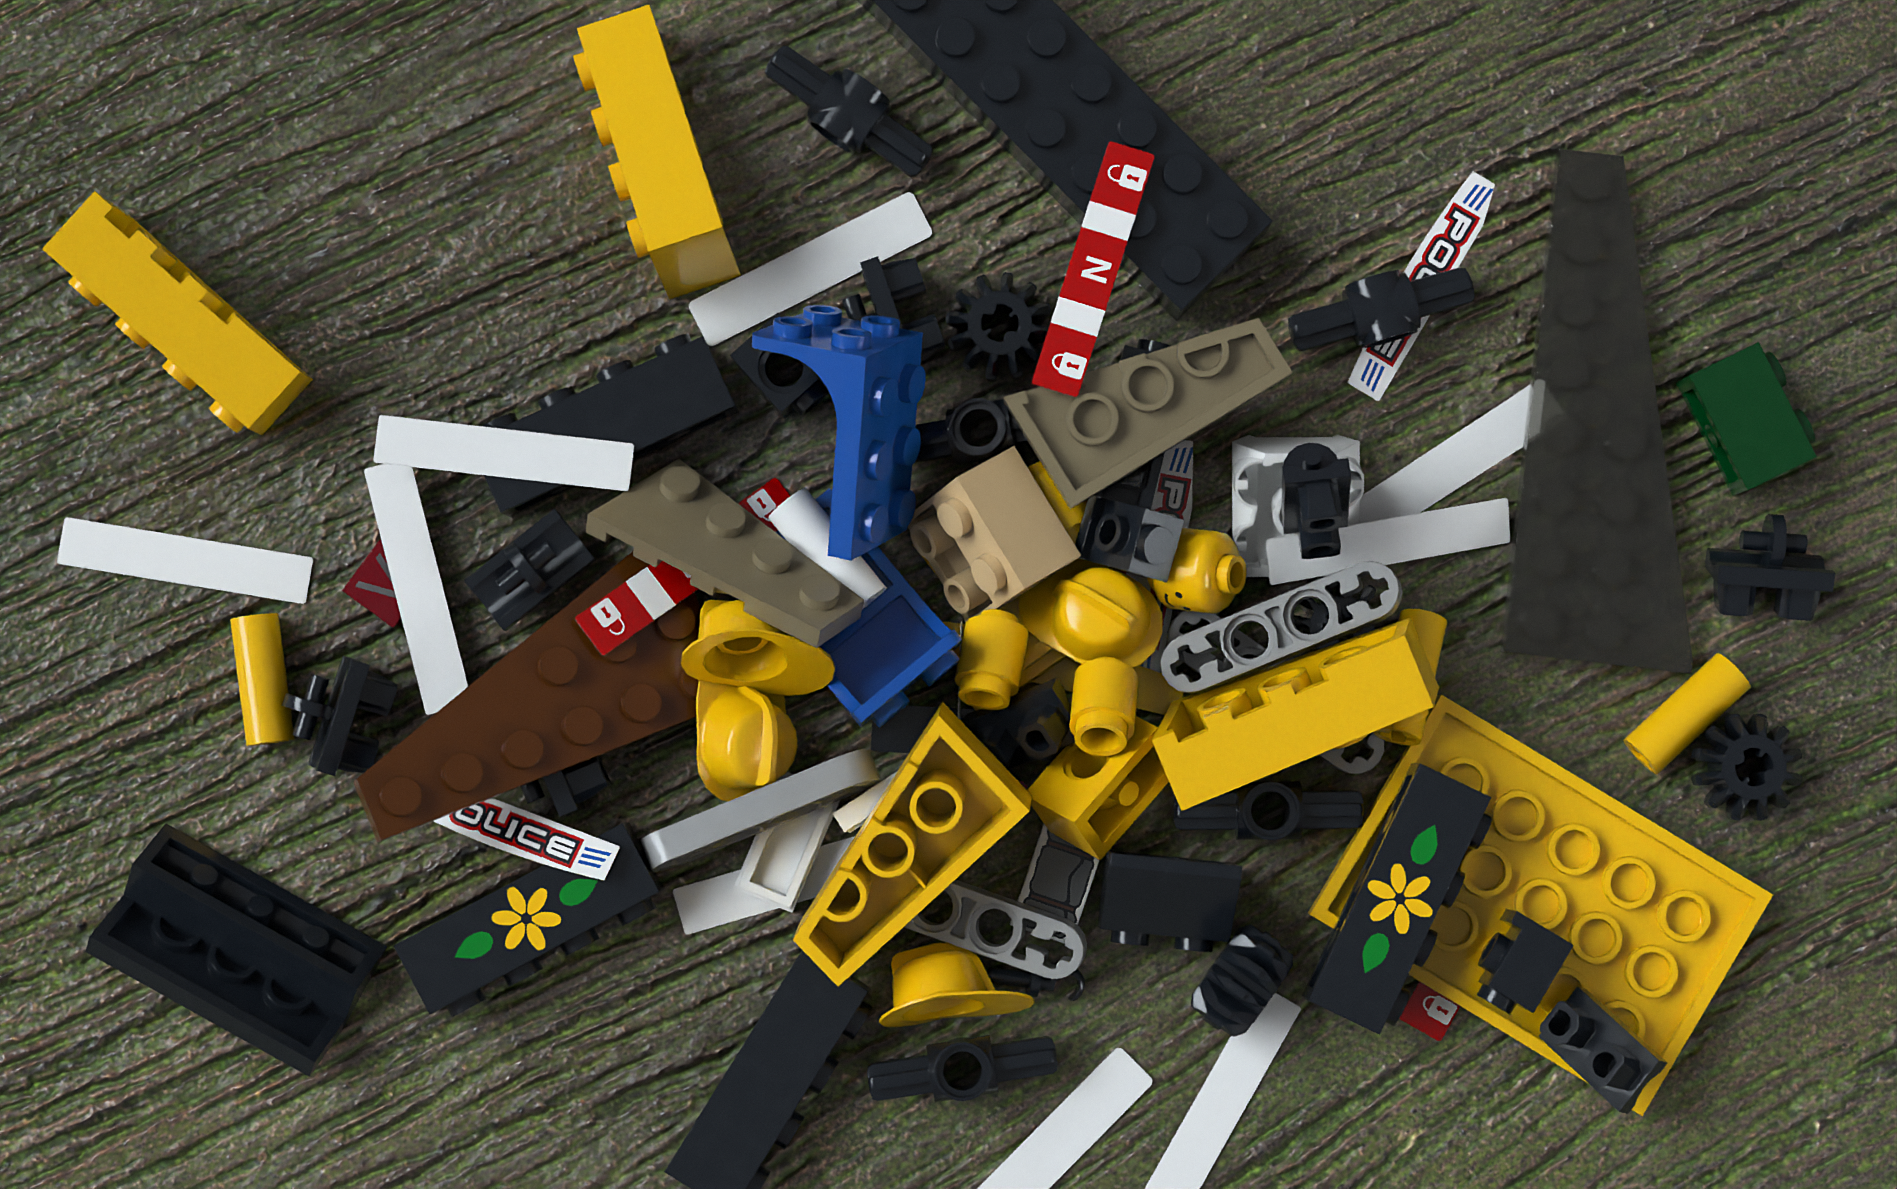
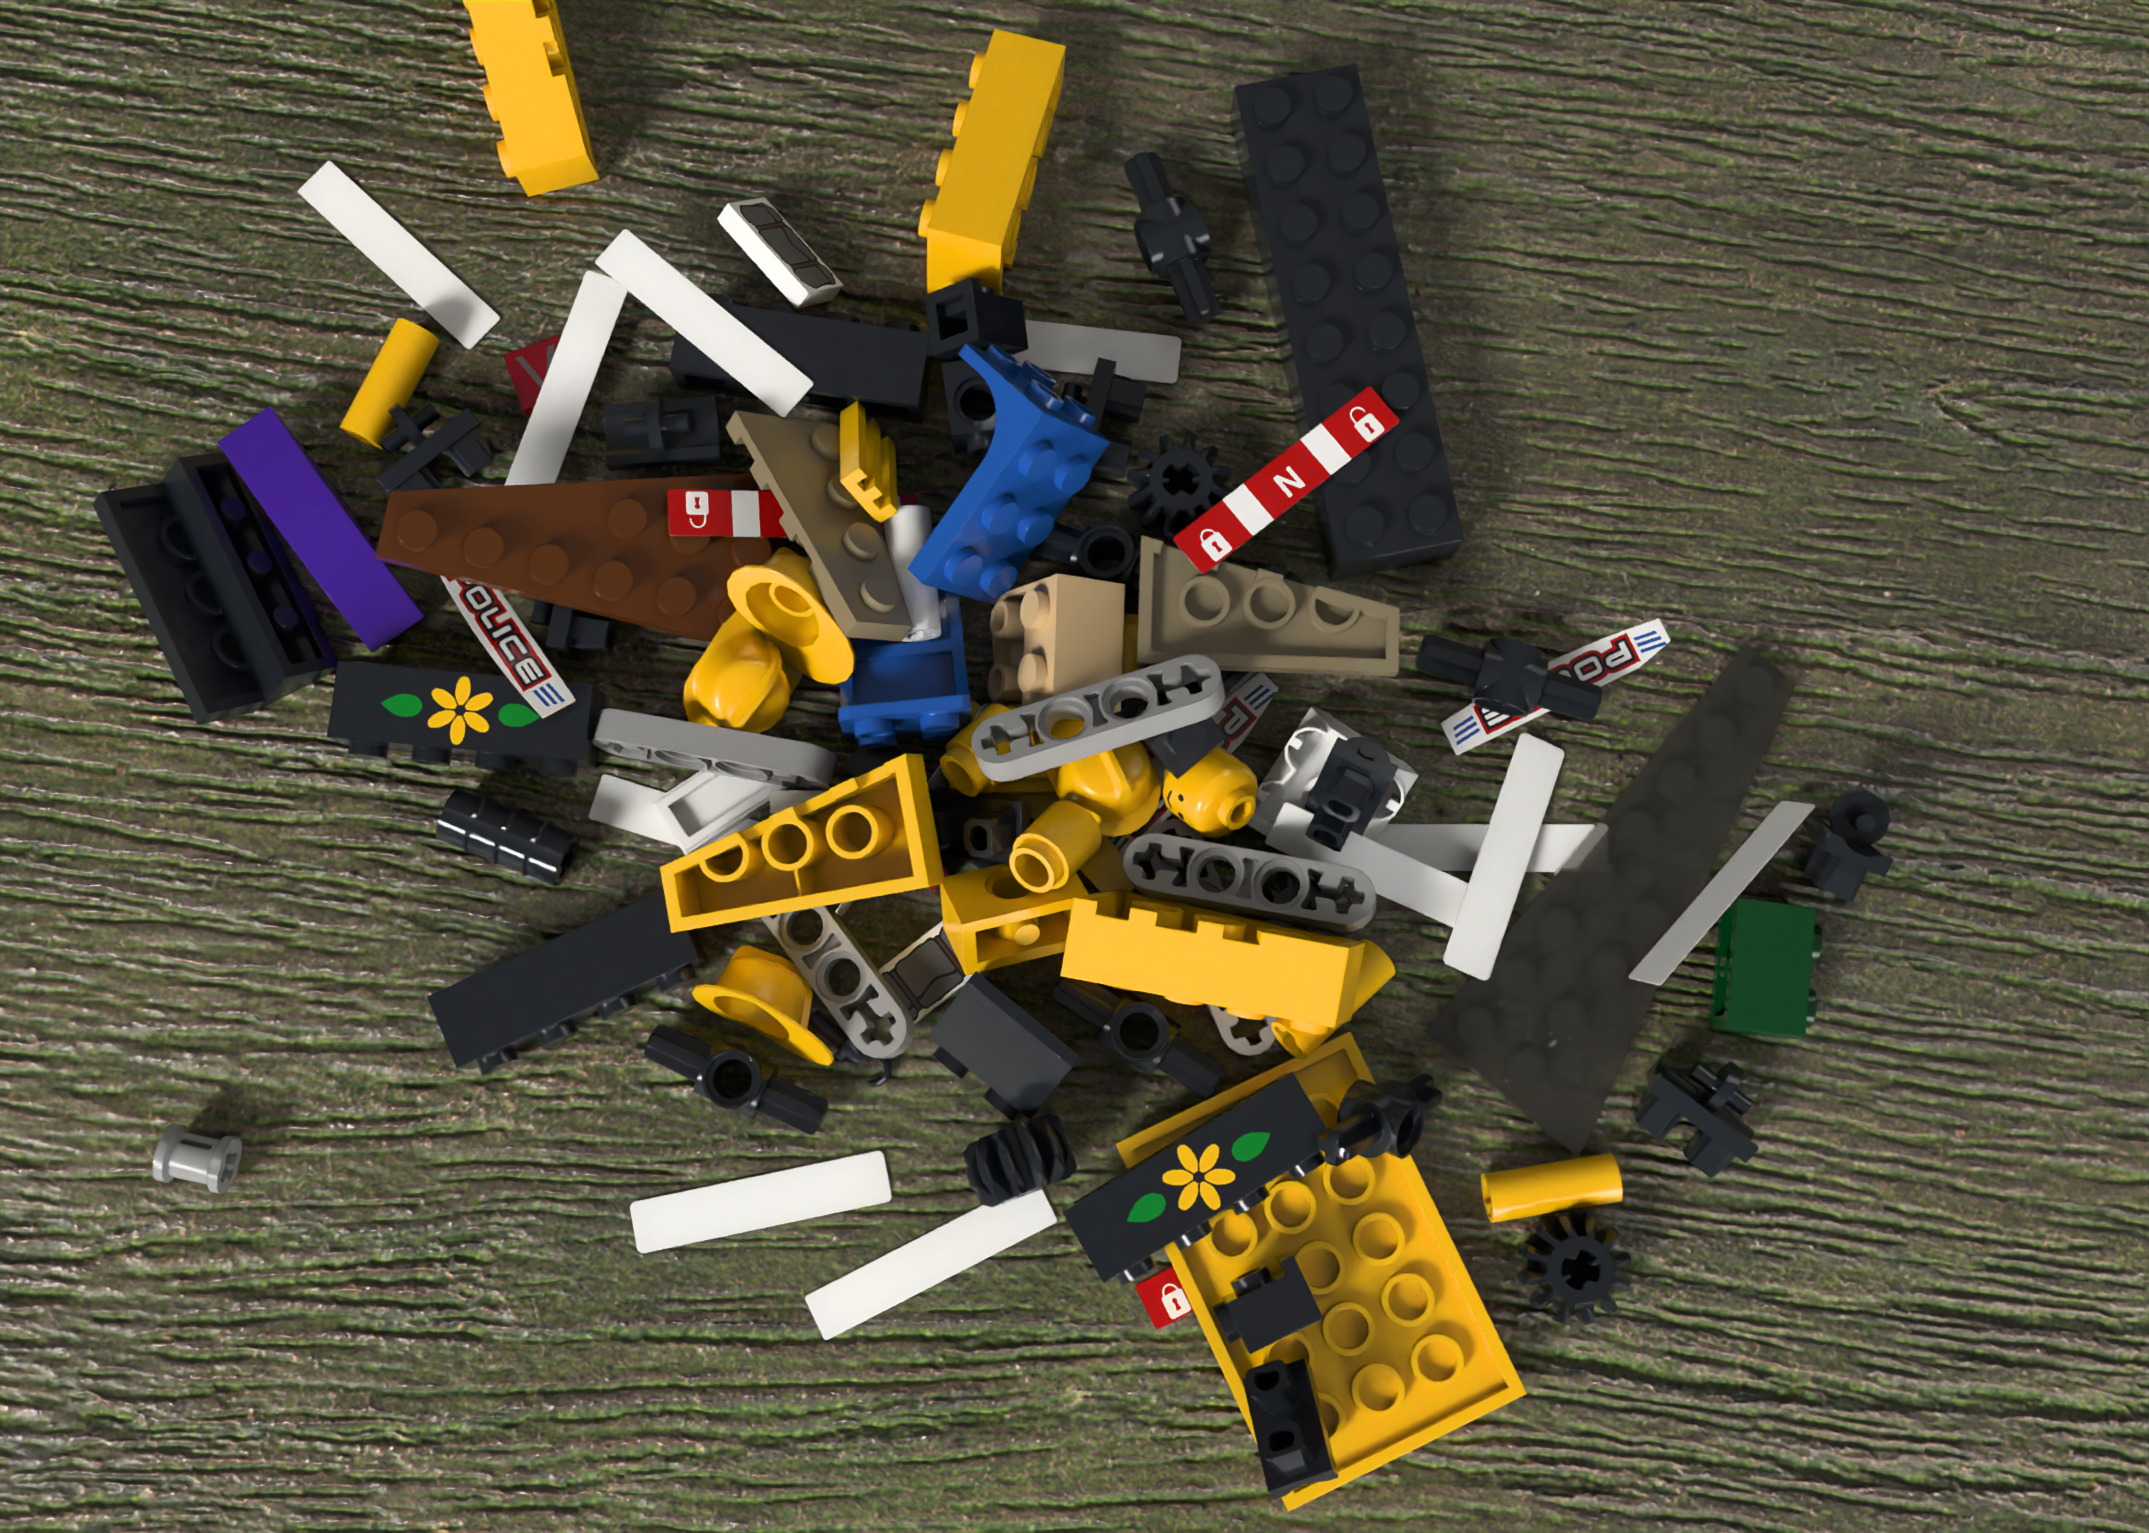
camera: 30 degrees right, 5 degrees down
none -> dark purple slope [217,406,426,653]
none -> black axle [436,788,580,886]
none -> tile [717,197,843,309]
none -> yellow tile [840,401,898,523]
none -> black brick [925,277,1029,361]
none -> light grey beam [971,654,1225,782]
none -> black axle [1317,1074,1442,1167]
none -> white sticker [1443,733,1564,981]
none -> white sticker [1628,801,1815,985]
none -> black hips [1800,789,1894,902]

